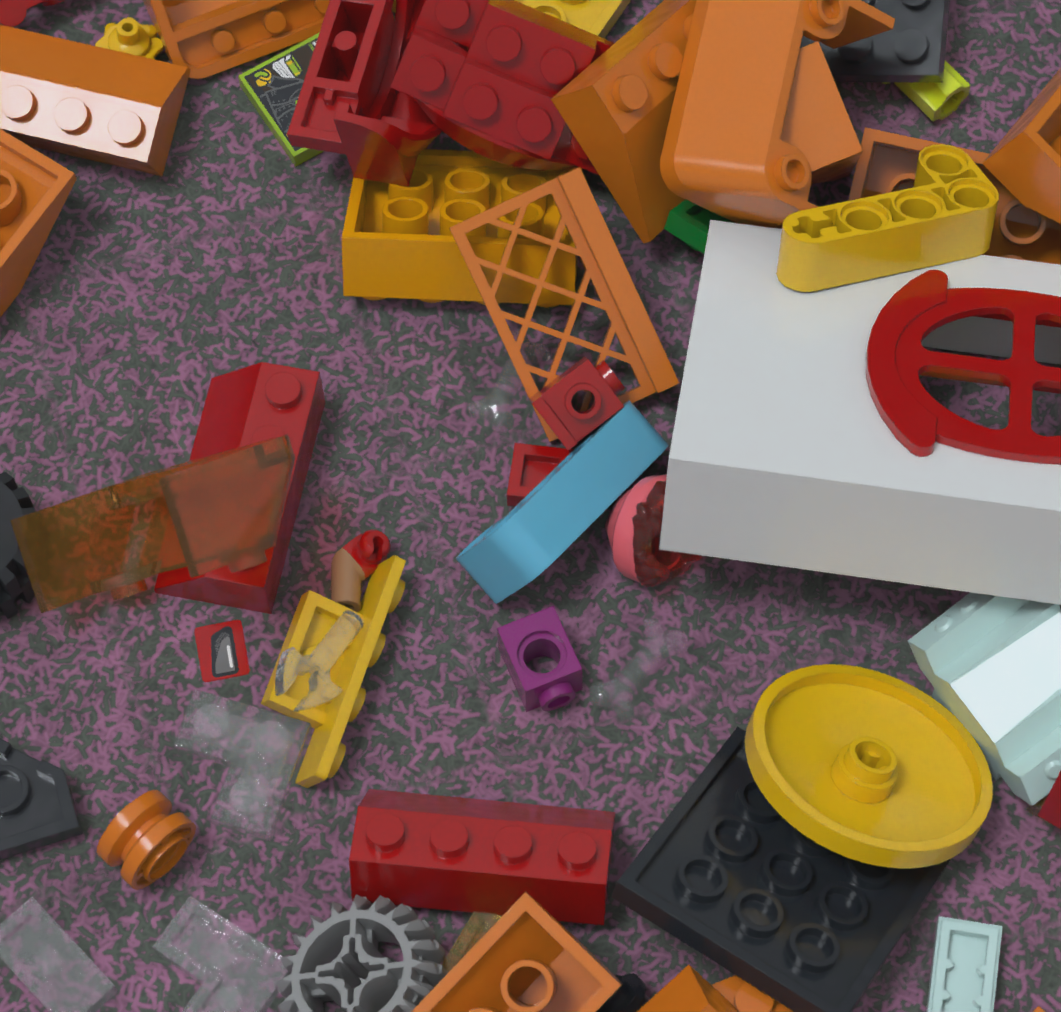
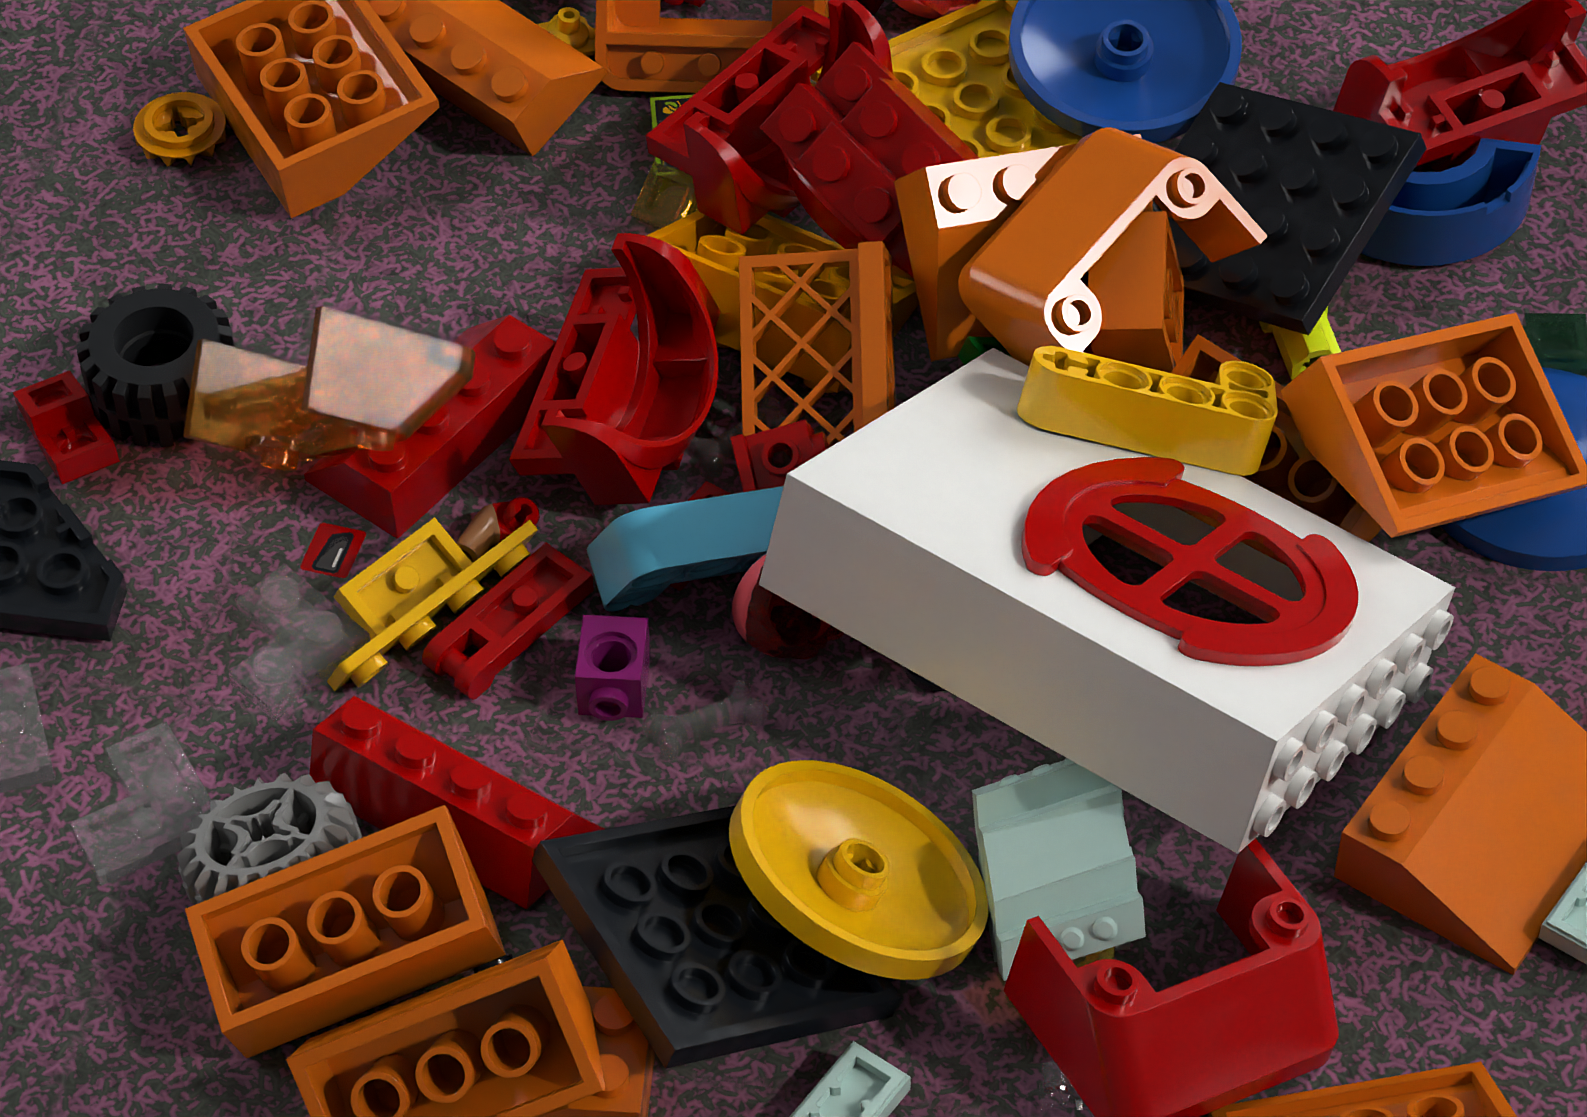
camera: 25 degrees right, 15 degrees down
orange wheel [97,790,196,890] -> none
clear bar [275,610,364,712] -> none
none -> red plate [422,542,594,700]
none -> red piece [509,233,721,505]
none -> clear yellow plate [630,162,698,229]

